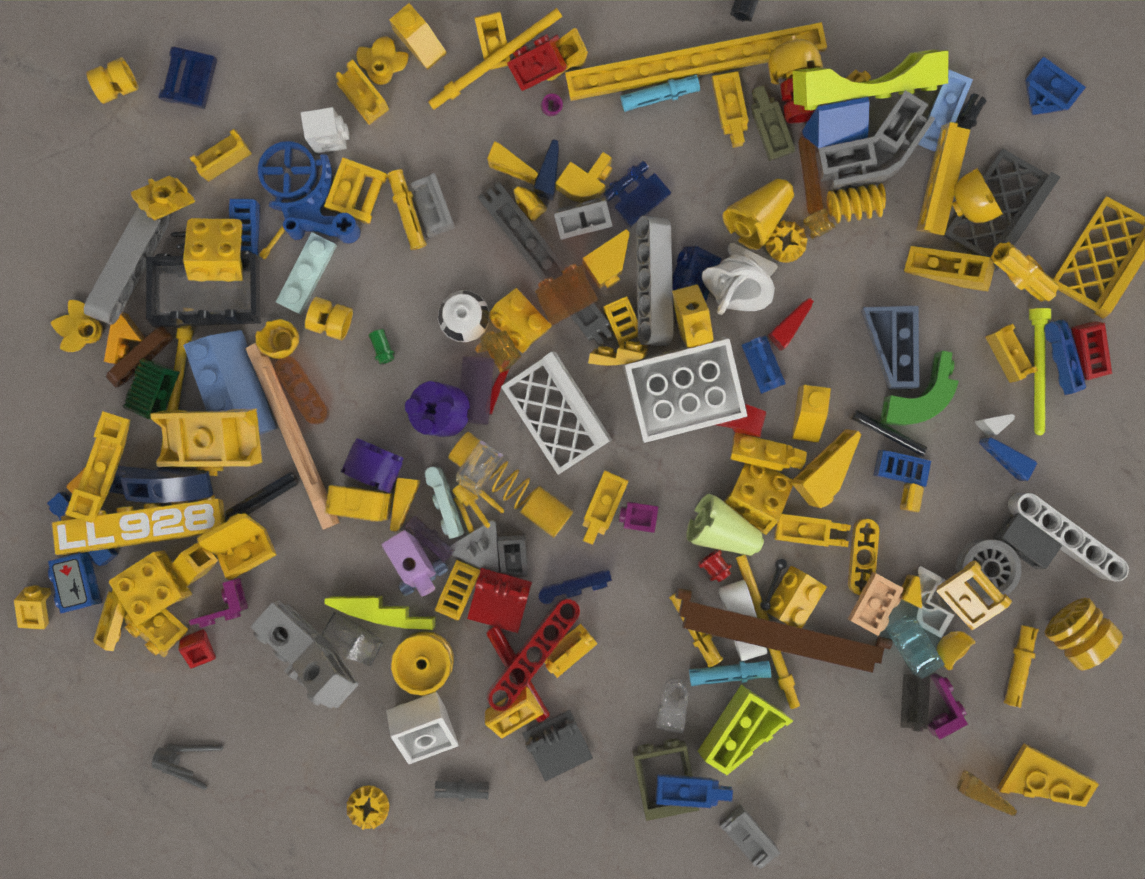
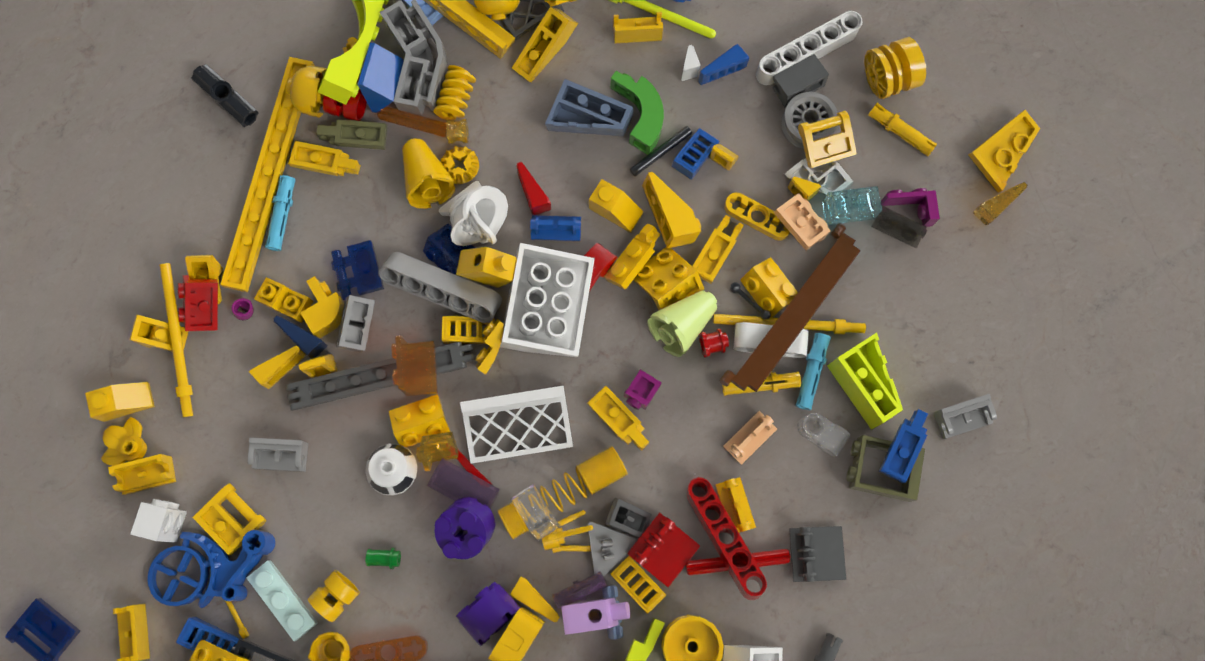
camera: 70 degrees left, 10 degrees down
yellow pin [387,169,427,250] -> none
light aqua hinge [424,466,464,539] -> none
yellow slope [485,686,544,739] -> none
clear blue plate [539,569,612,604] -> none
yellow slope [582,229,630,289] -> none
yellow hair [936,631,975,670] -> none
none -> yellow slope [254,277,314,323]
none -> light nougat hinge [723,411,777,465]

